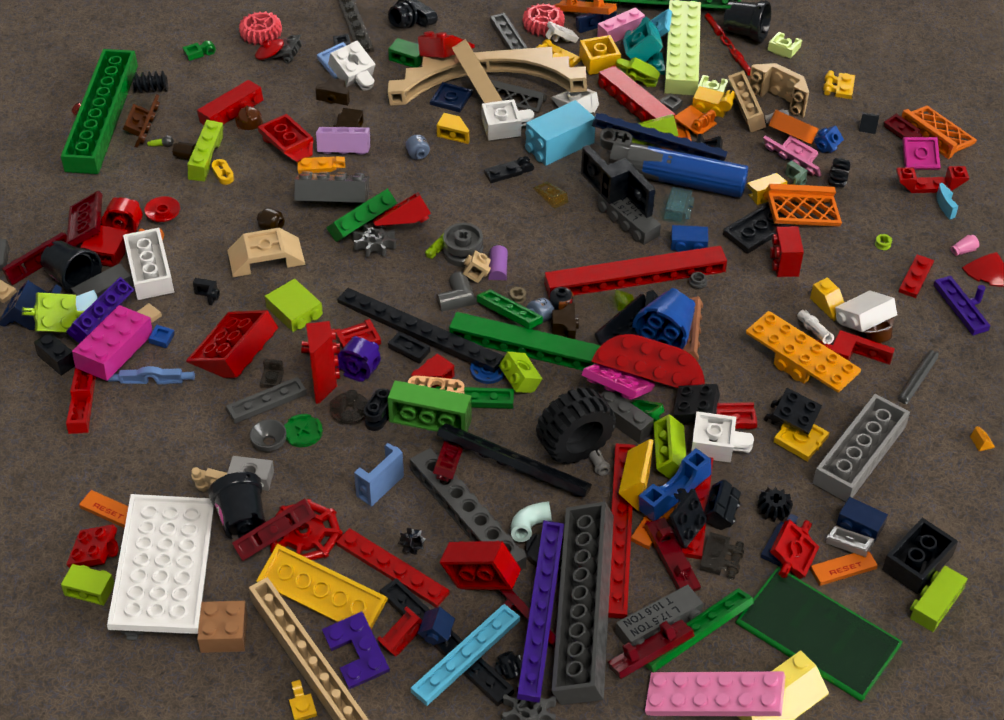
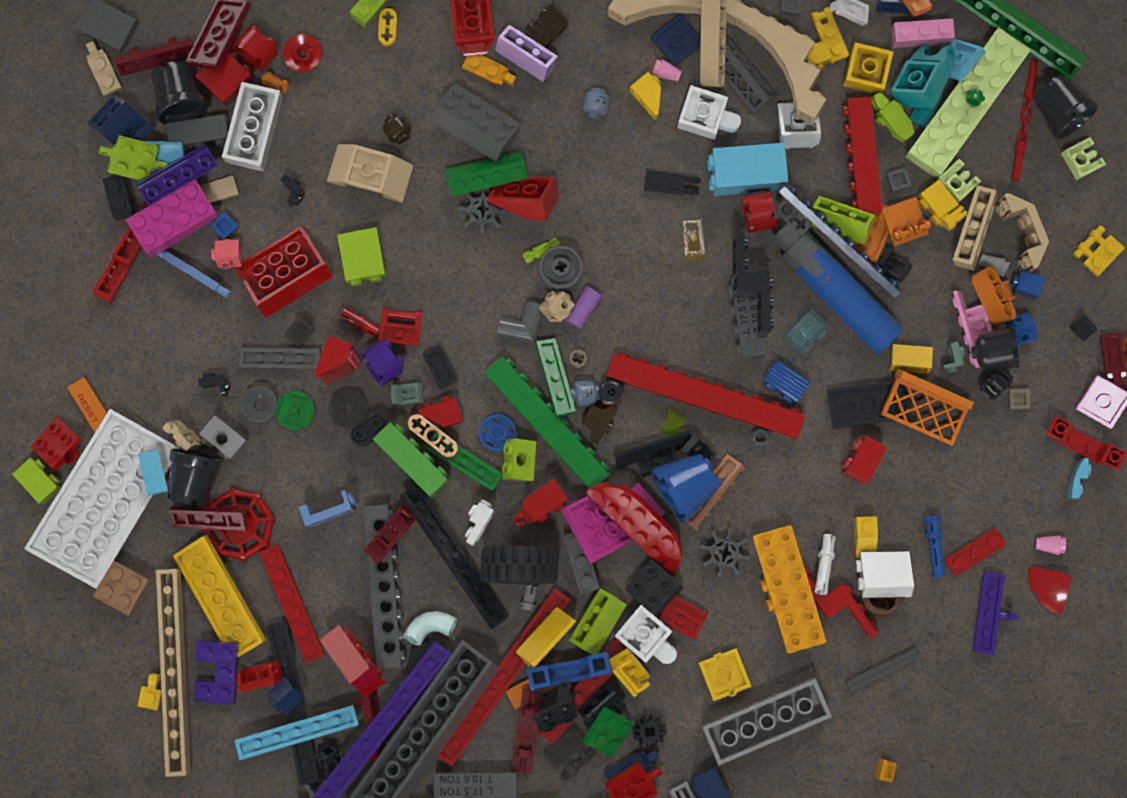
camera: 30 degrees right, 35 degrees up
black plate [337,288,504,373] -> none
black gear [398,528,426,555] -> none
green piece [631,400,665,429] -> none
black plate [764,388,822,435] -> none
lime bush [875,234,892,250] -> none
none -> medium azure slope [138,449,168,496]
none -> black bracket [198,373,230,397]
none -> coral brick [211,239,242,269]
none -> sand green bracket [390,382,423,406]
none -> white plate [465,499,495,547]
none -> red hinge [513,479,568,528]
none -> green plate [582,706,634,757]
none -> yellow hinge [609,648,650,697]
none -> bright pink cone [651,59,682,81]
none -> dark grey gear [699,528,750,578]
none -> red brick [741,189,776,233]
none -> blue pin [923,515,946,577]
none -> green plate [965,89,985,107]
none -> black cylinder [971,327,1019,370]
none -> dark tan plate [1008,389,1030,410]
none -> blue brick [1011,270,1045,299]

